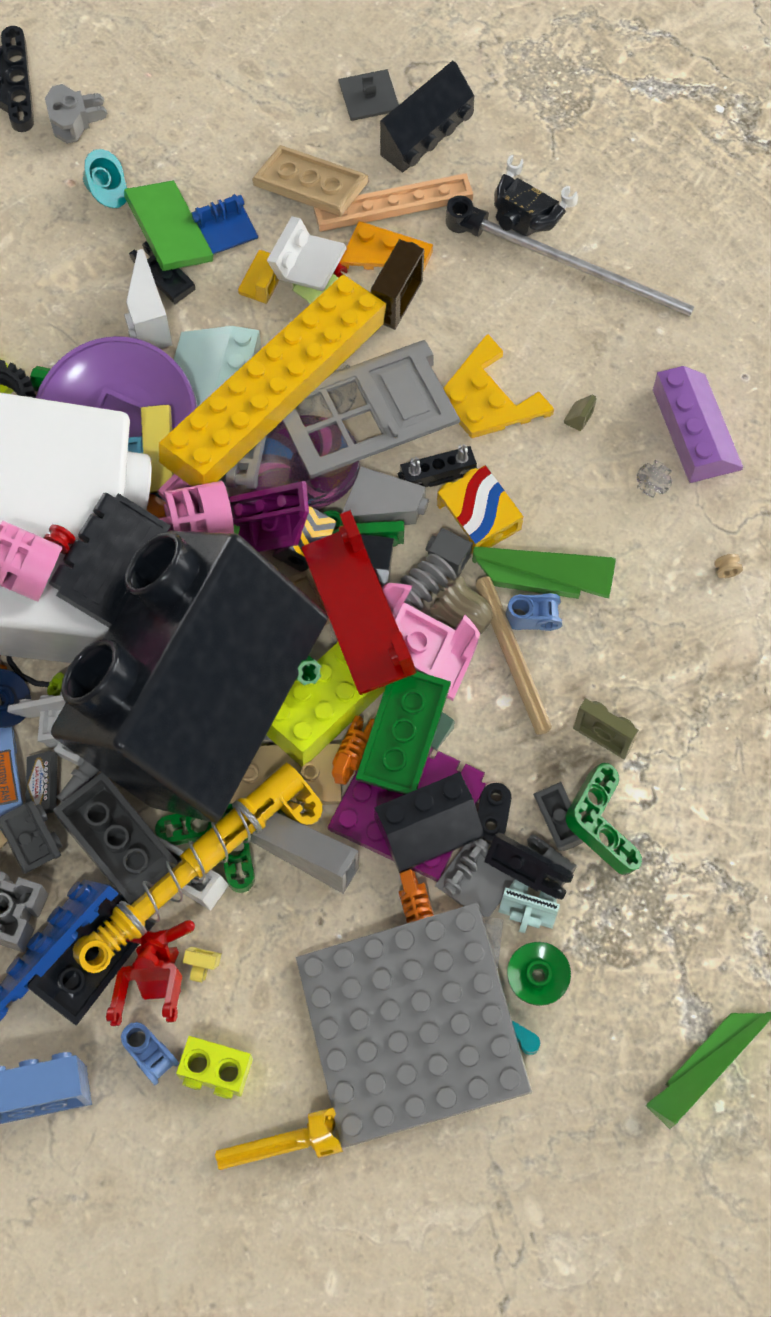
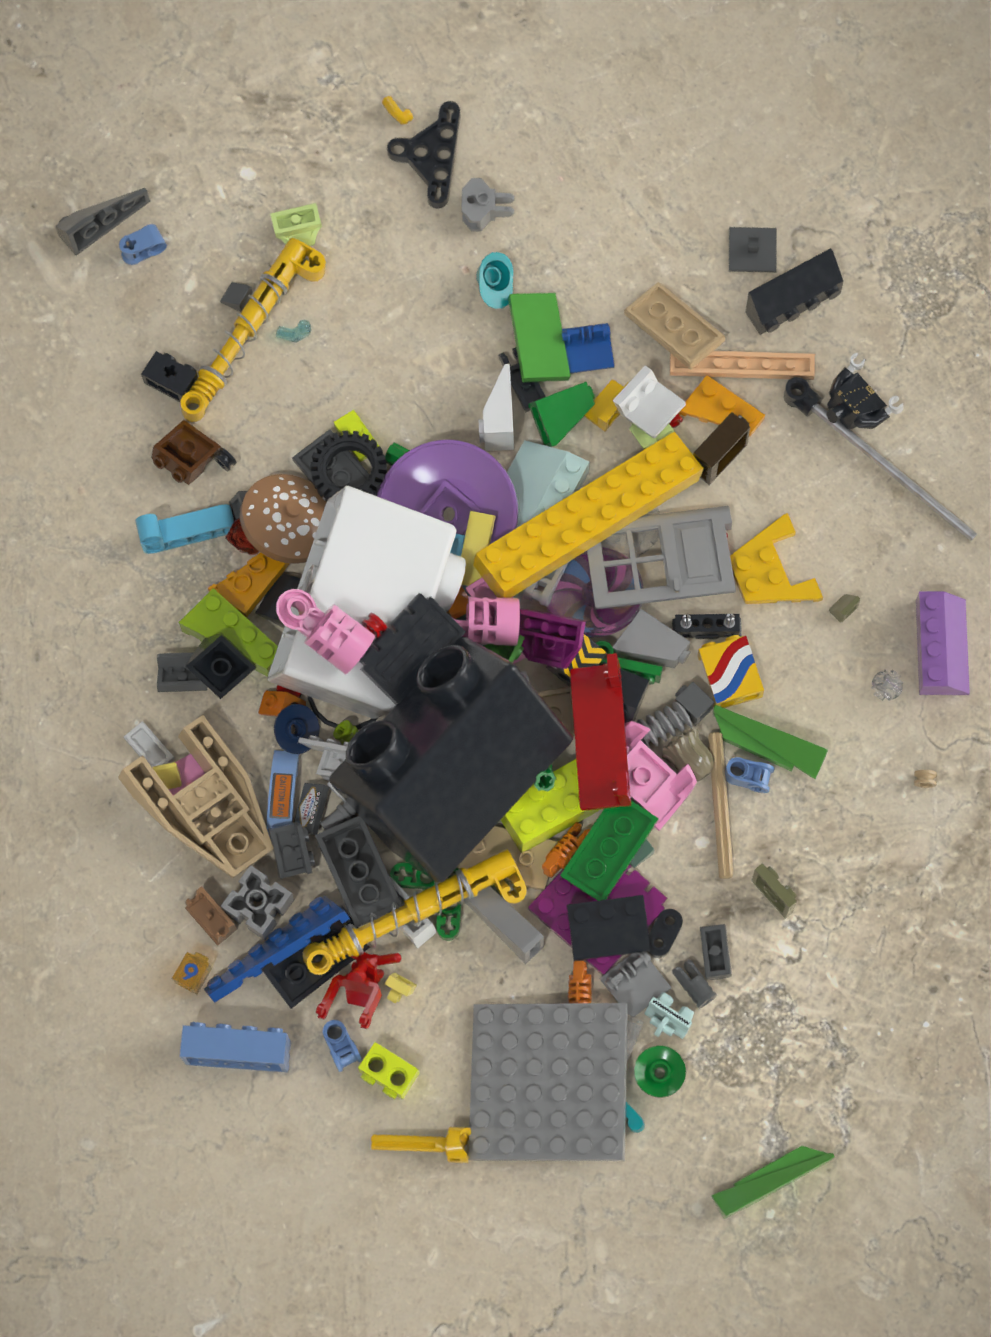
camera: 20 degrees right, 5 degrees up
black hinge [484,832,574,900] -> none
green beam [566,763,642,875] -> none
none -> green slope [528,381,595,447]

